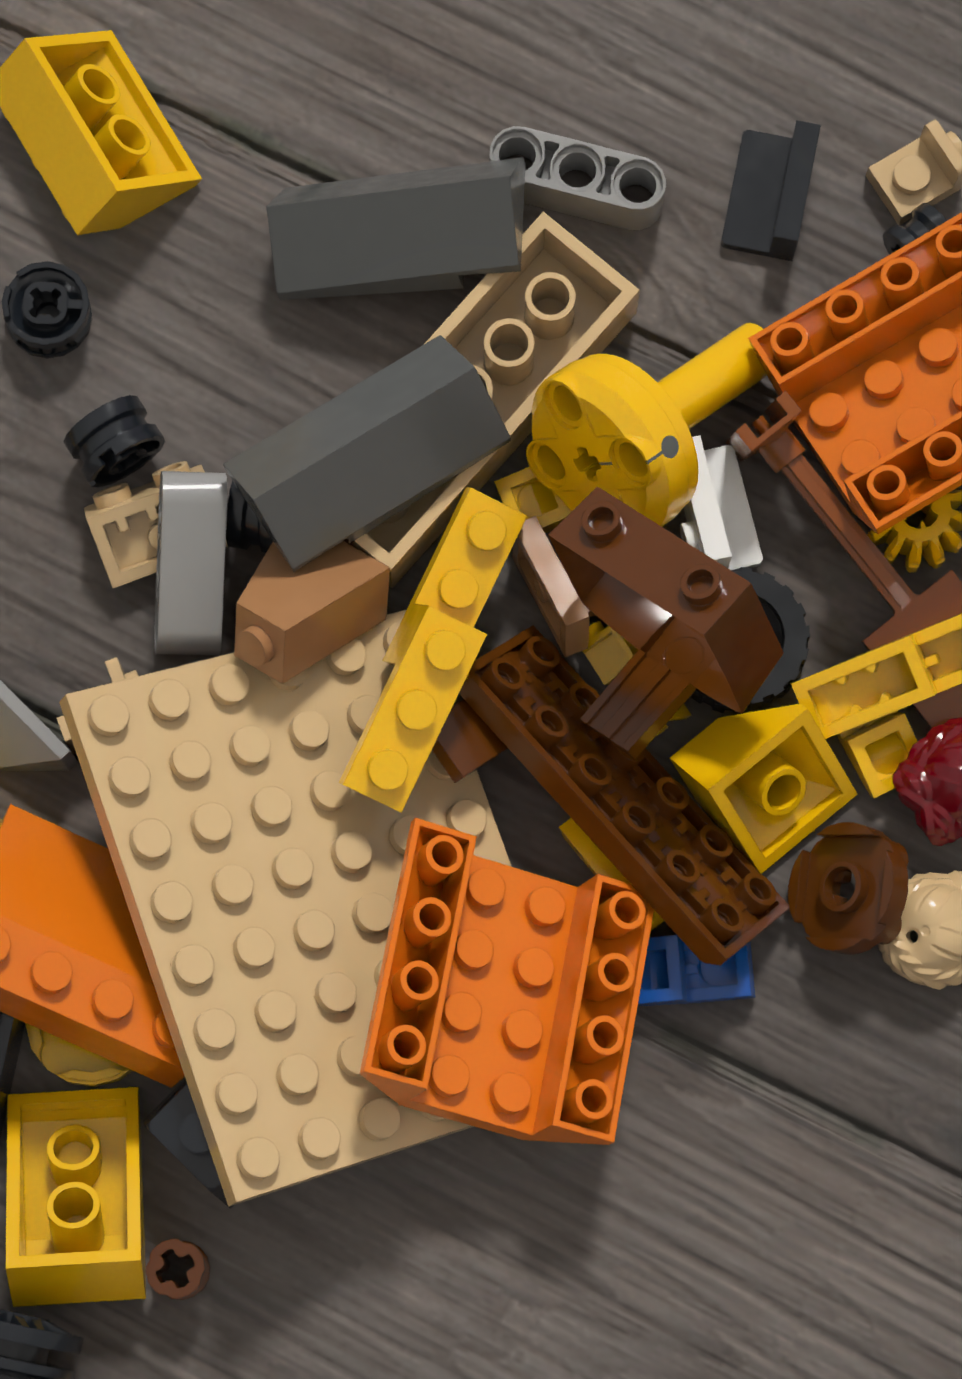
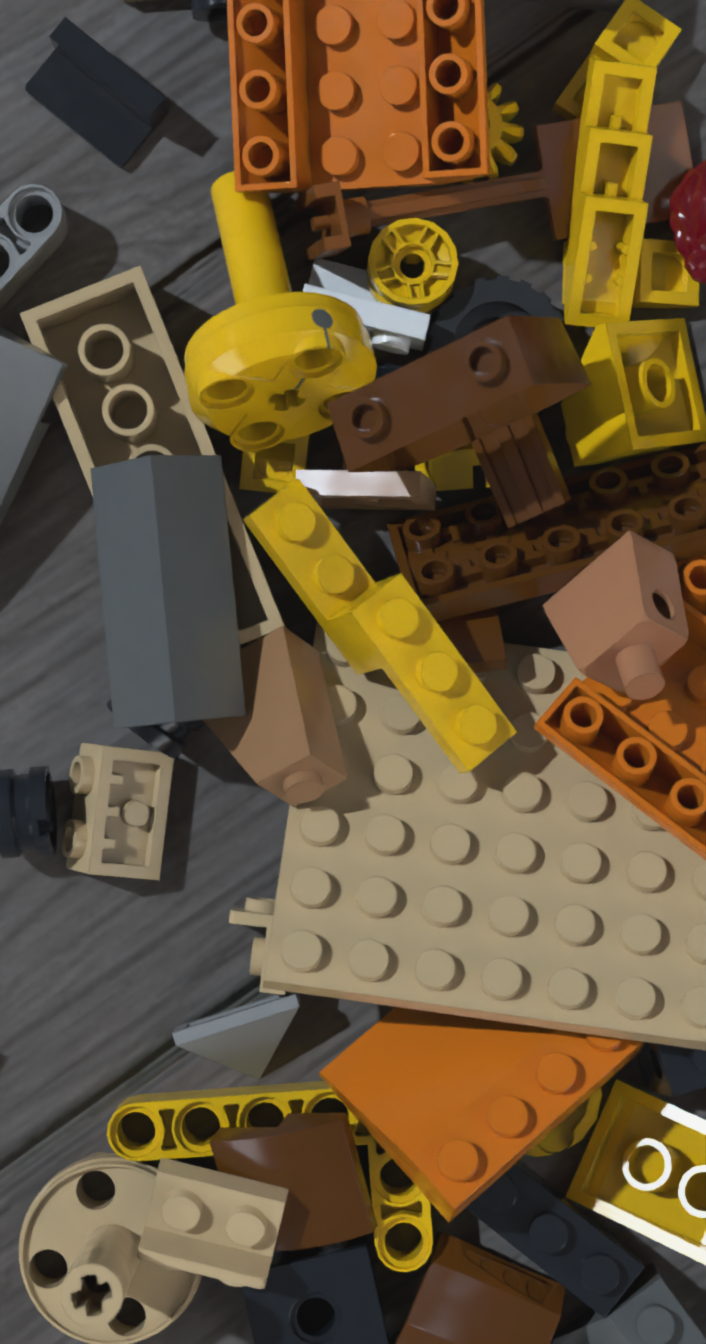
camera: 65 degrees left, 10 degrees up
light grey beam [154,471,227,656] -> none
none -> yellow wheel [366,218,458,314]
none -> nougat torso [543,530,689,700]

